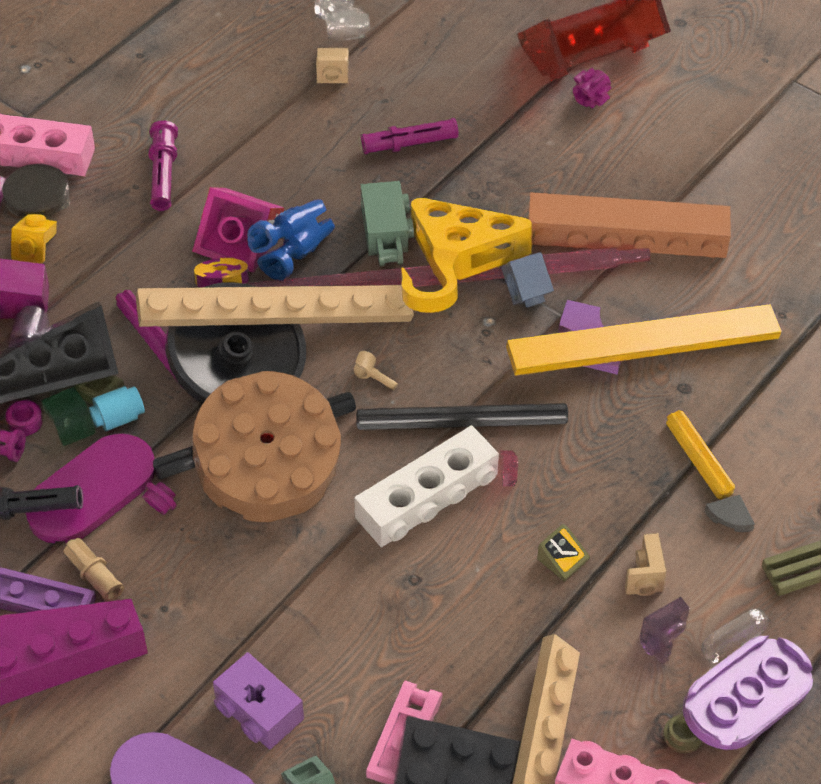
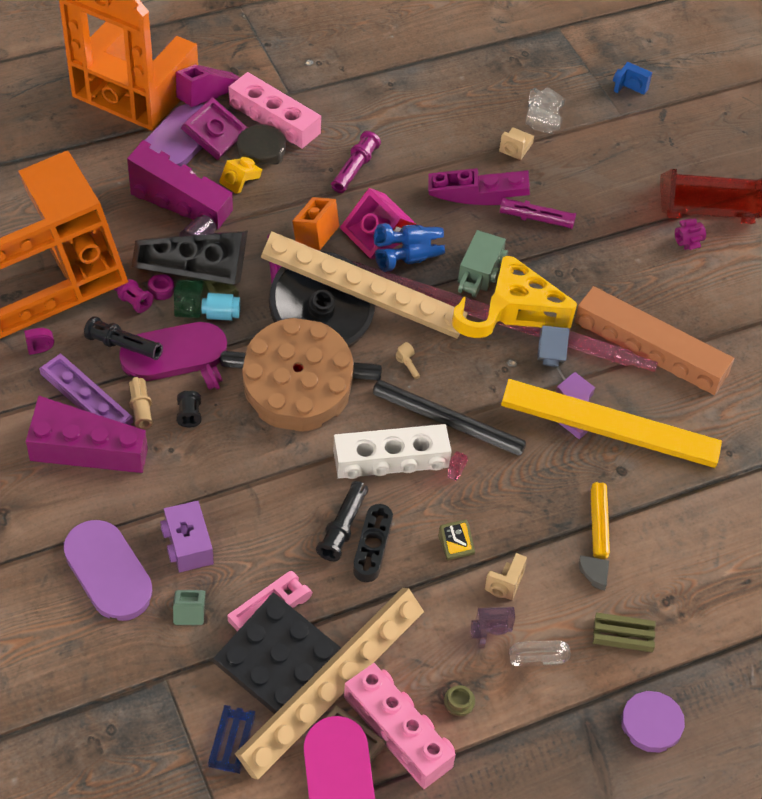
camera: 25 degrees right, 0 degrees up
piece [194,258,249,288] -> none
tile [683,636,813,750] -> none
none -> black bush [176,391,202,428]
none -> orange brick [292,197,339,250]
none -> black pin [316,481,369,562]
none -> black beam [353,504,393,582]
none -> magenta slope [428,168,530,205]

